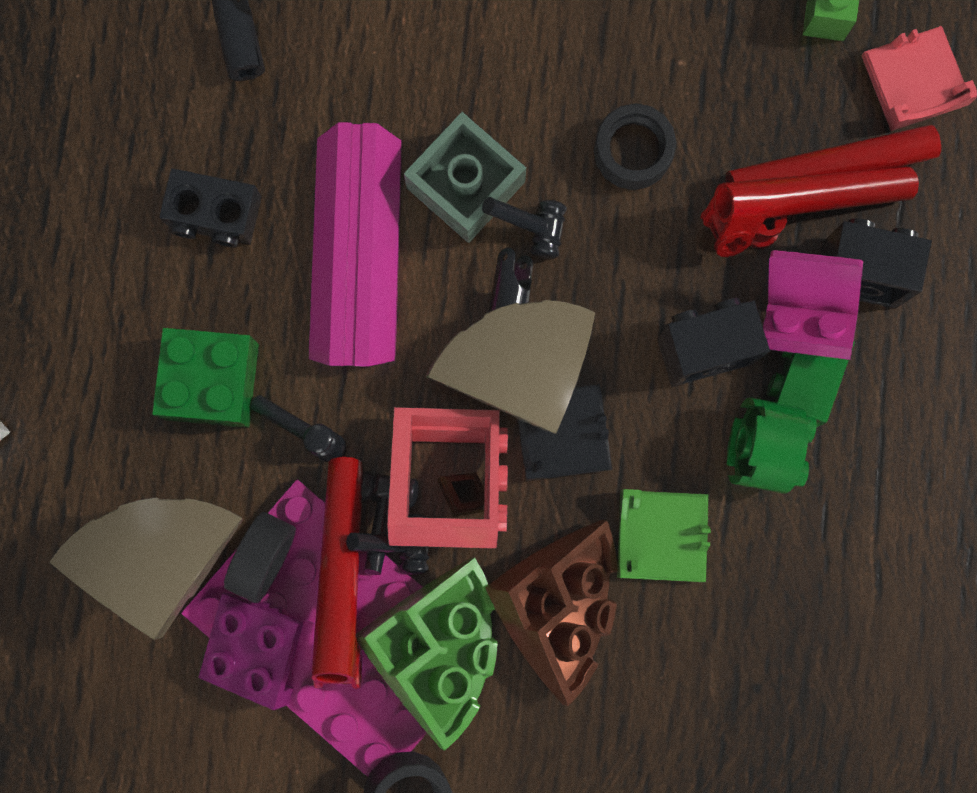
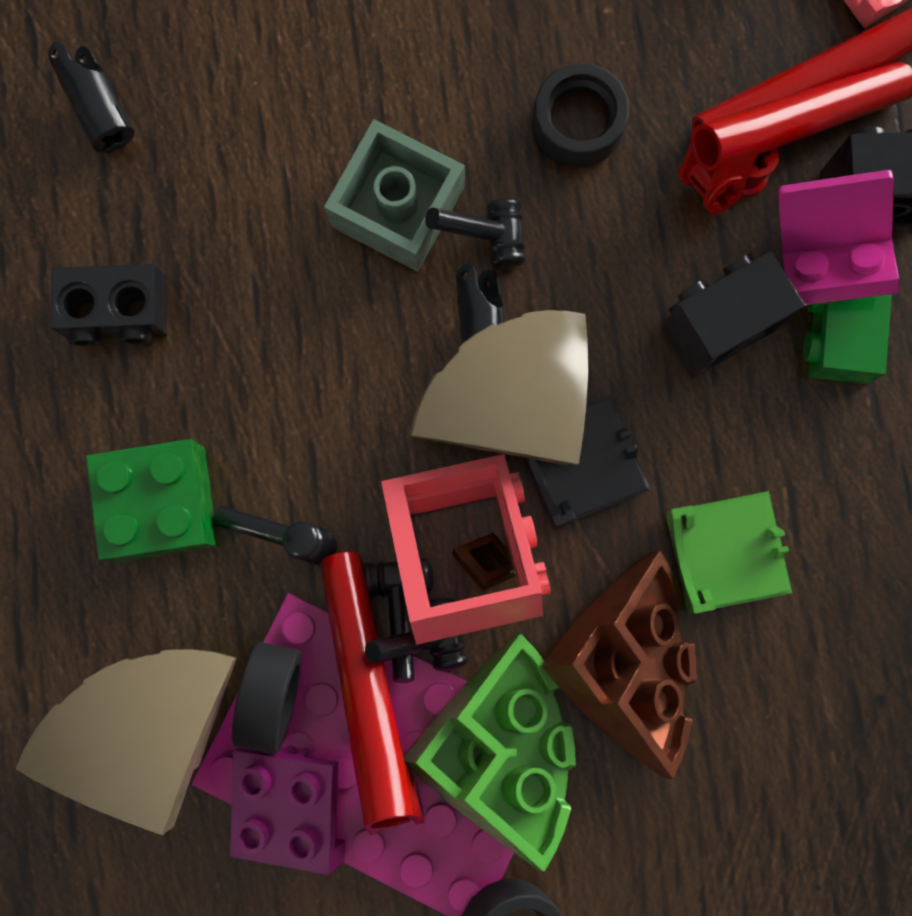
camera: 10 degrees left, 0 degrees up
dark pink piece [309,122,402,367] -> none
green brick [727,398,817,494] -> none

